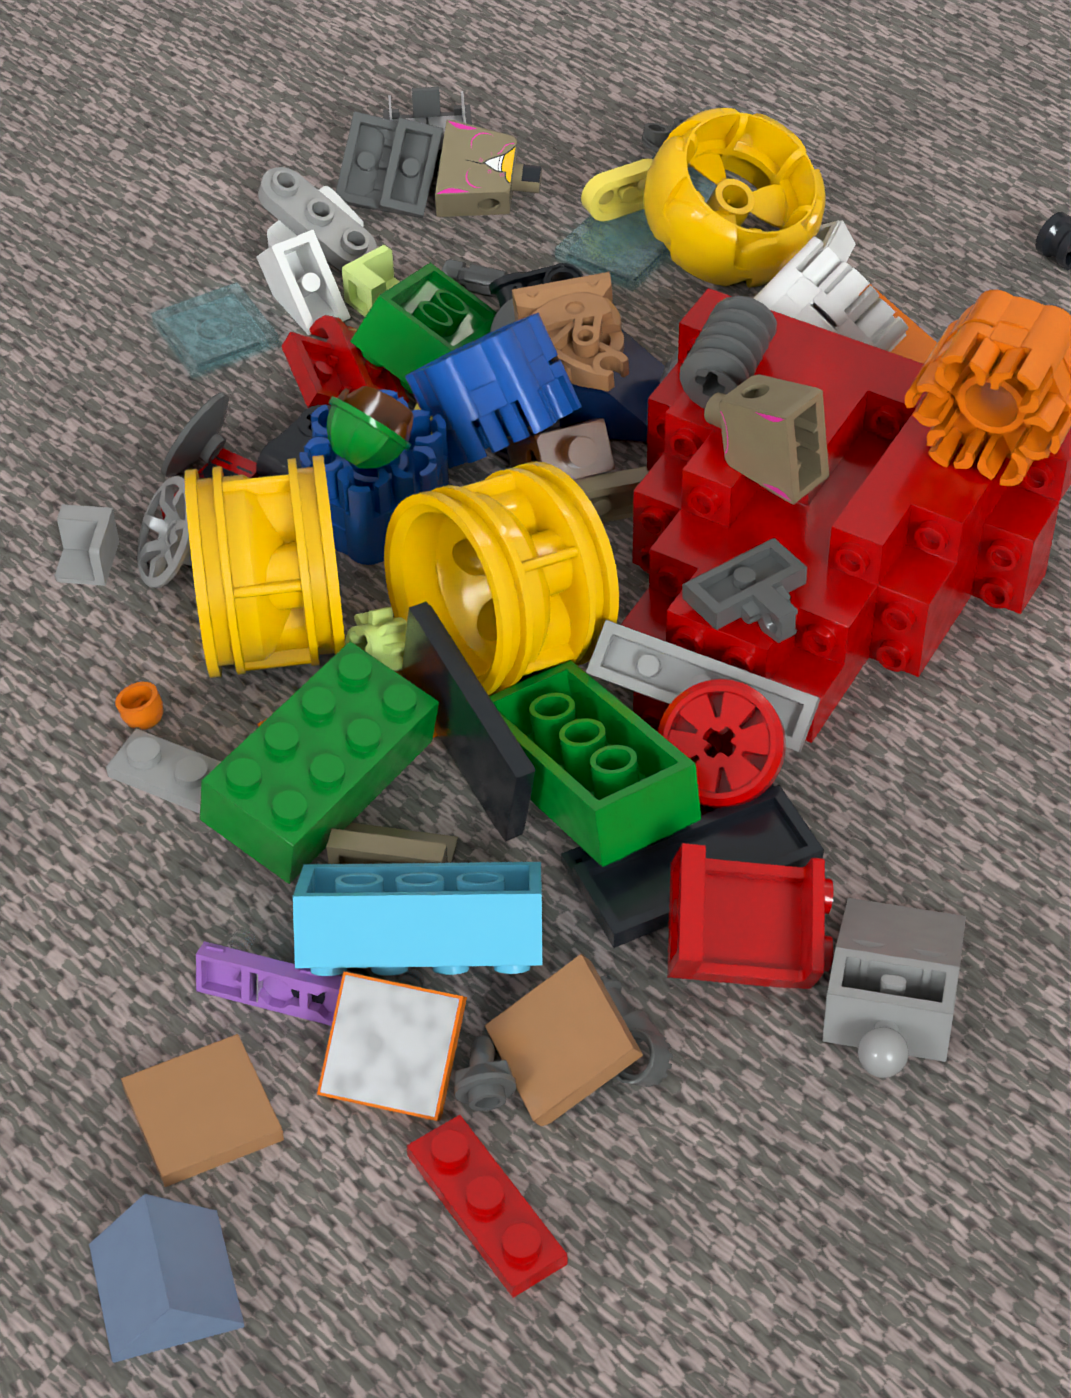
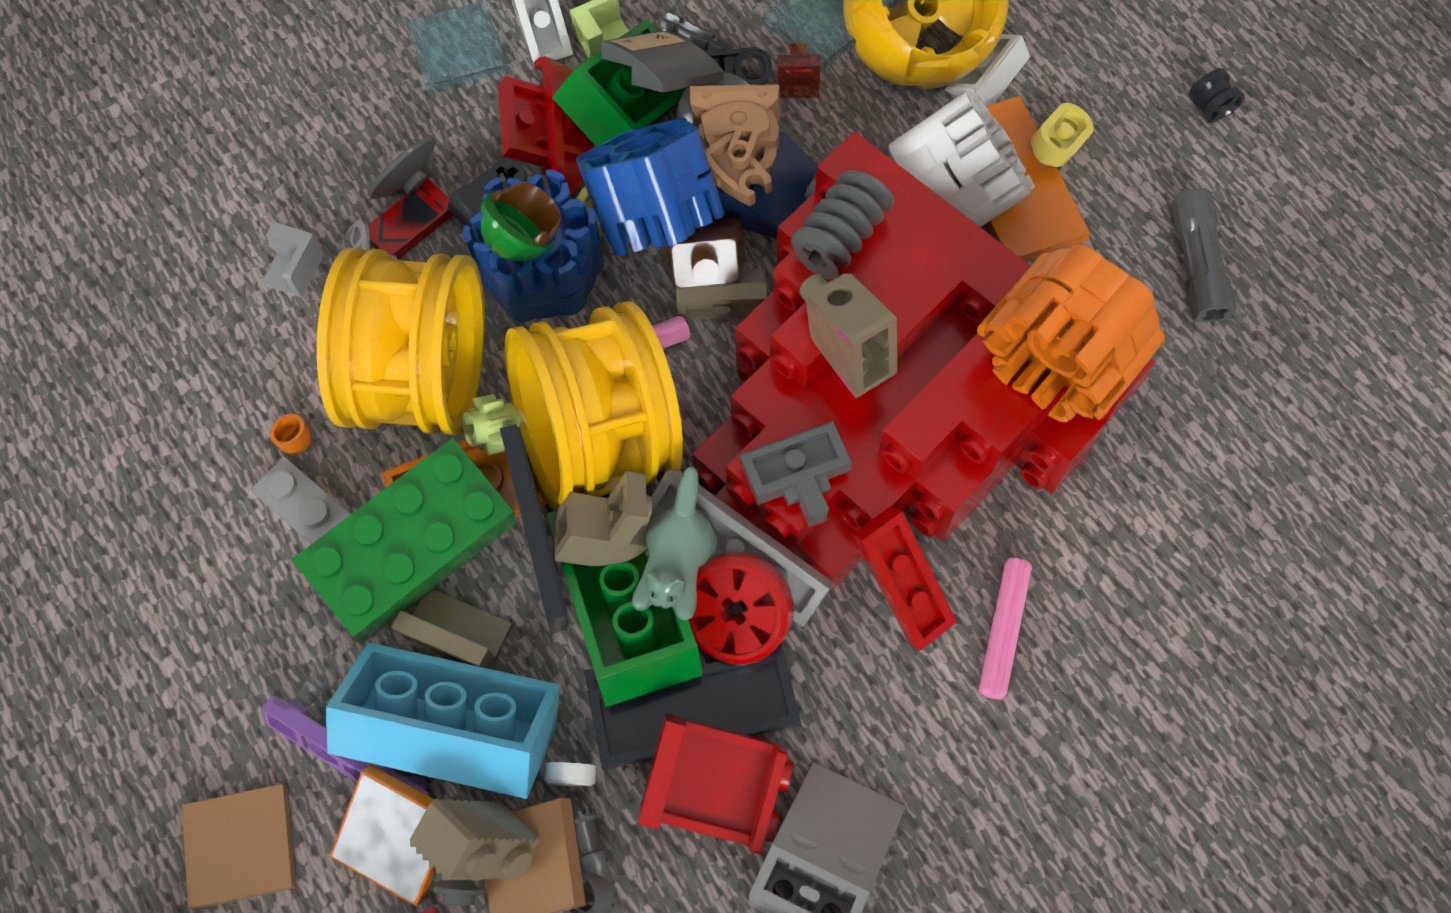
camera: 15 degrees right, 20 degrees up
none -> dark tan brick [410,798,539,881]
none -> white tile [544,762,596,787]
none -> dark tan brick [553,471,652,566]
none -> dark grey slope [601,30,724,93]
none -> sand green animal [632,467,718,621]
none -> clear red tile [777,43,820,98]
none -> red plate [852,505,957,651]
none -> bright pink axle [979,558,1032,700]
none -> light yellow plate [1031,103,1094,167]

